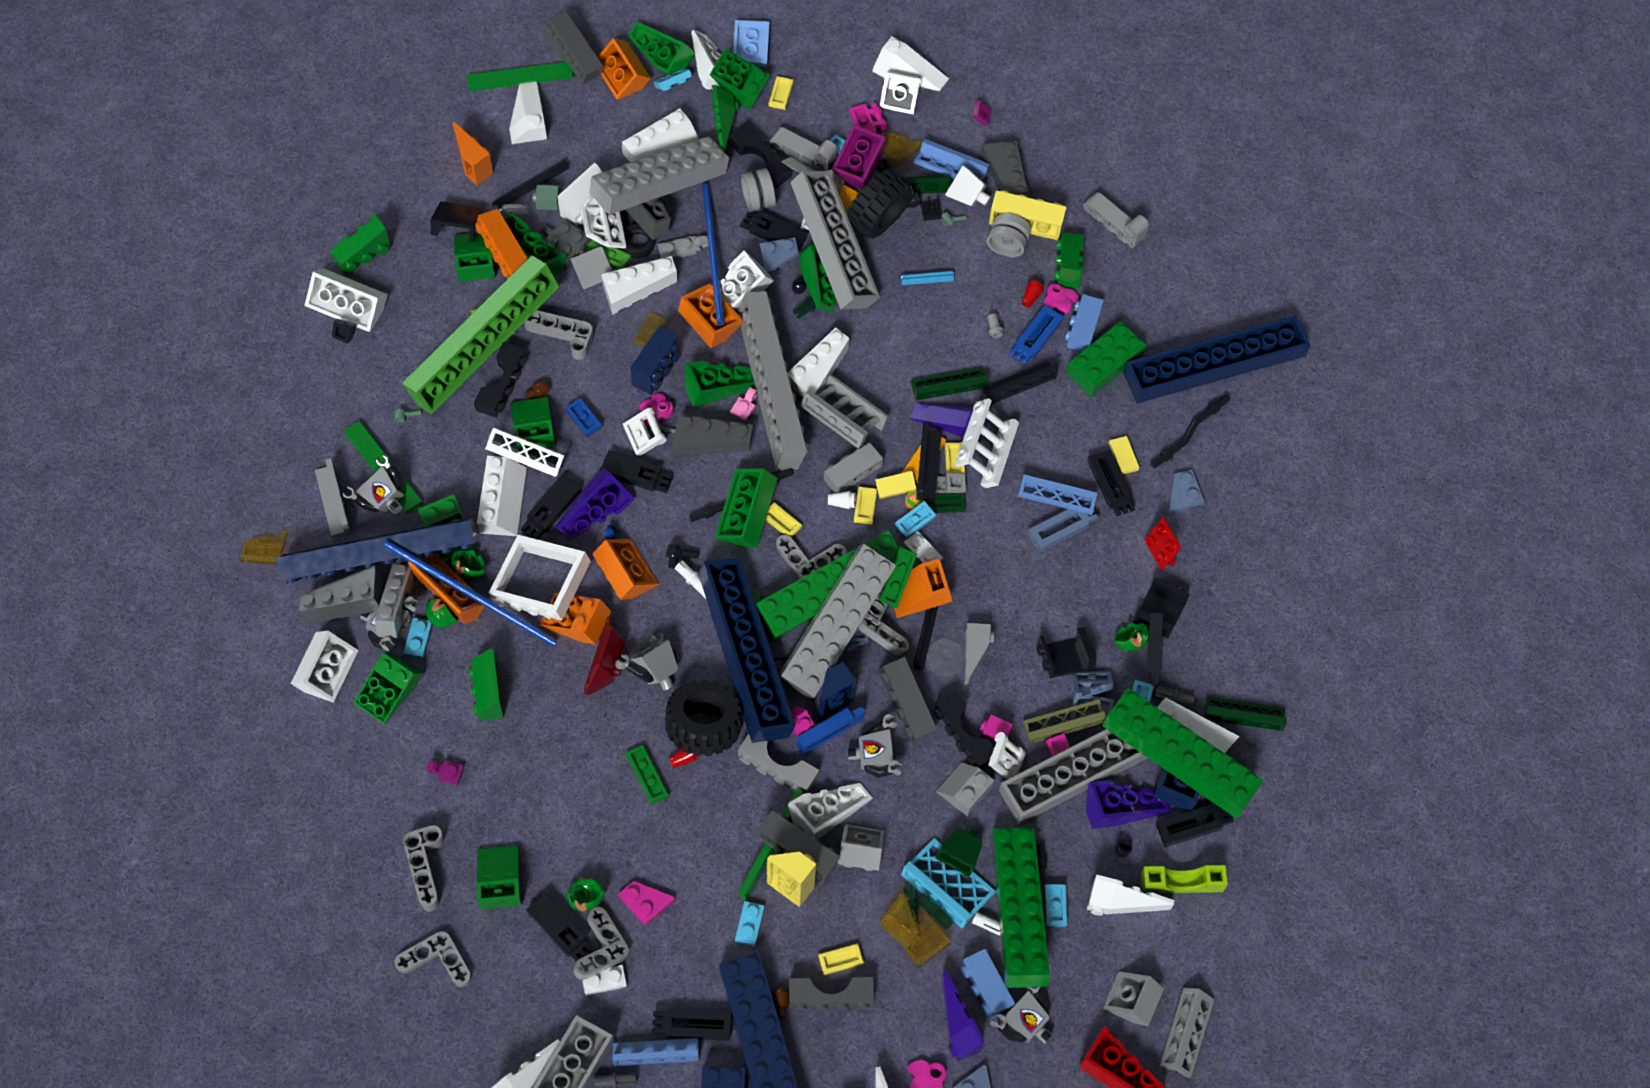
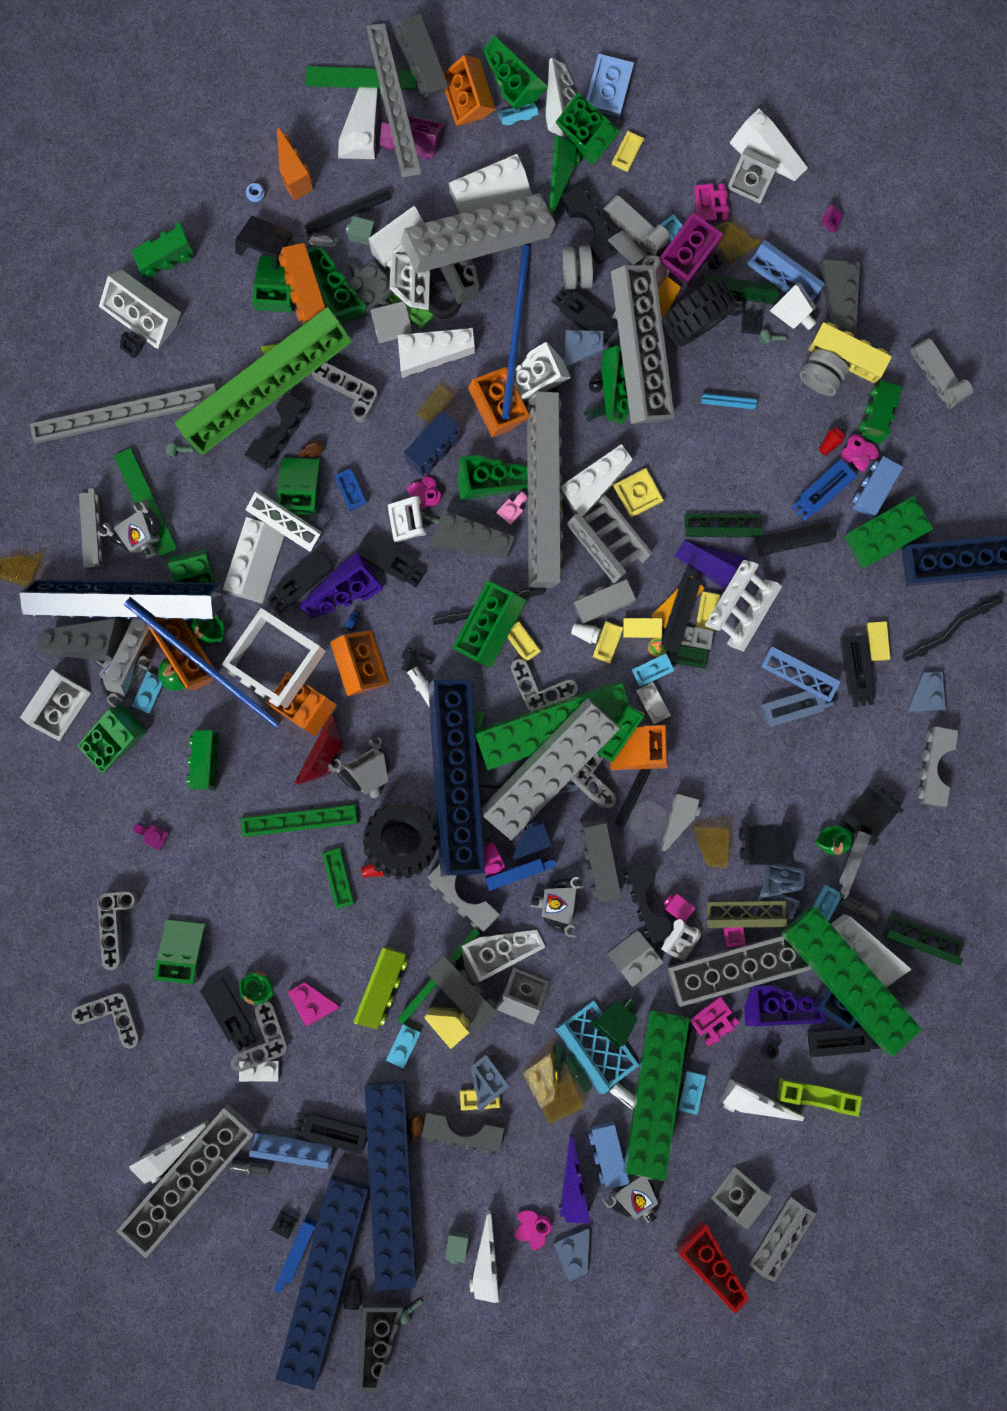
camera: 15 degrees right, 20 degrees up
light grey hinge [657,236,708,259] -> none
light grey pin [987,314,1003,338] -> none
red hinge [1144,517,1182,570] -> none
none -> light grey plate [30,383,217,444]
none -> green tile [241,804,358,837]
none -> light blue plate [246,183,265,202]
none -> lime slope [353,945,409,1029]
none -> light grey plate [367,24,421,177]
none -> magenta slope [379,115,444,159]
none -> sand blue wing [471,1055,510,1111]
none -> light yellow tile [613,468,664,518]
none -> dark pink plate [689,996,739,1047]
none -> clear yellow wing [692,826,730,868]
none -> light grey arch [917,727,958,807]

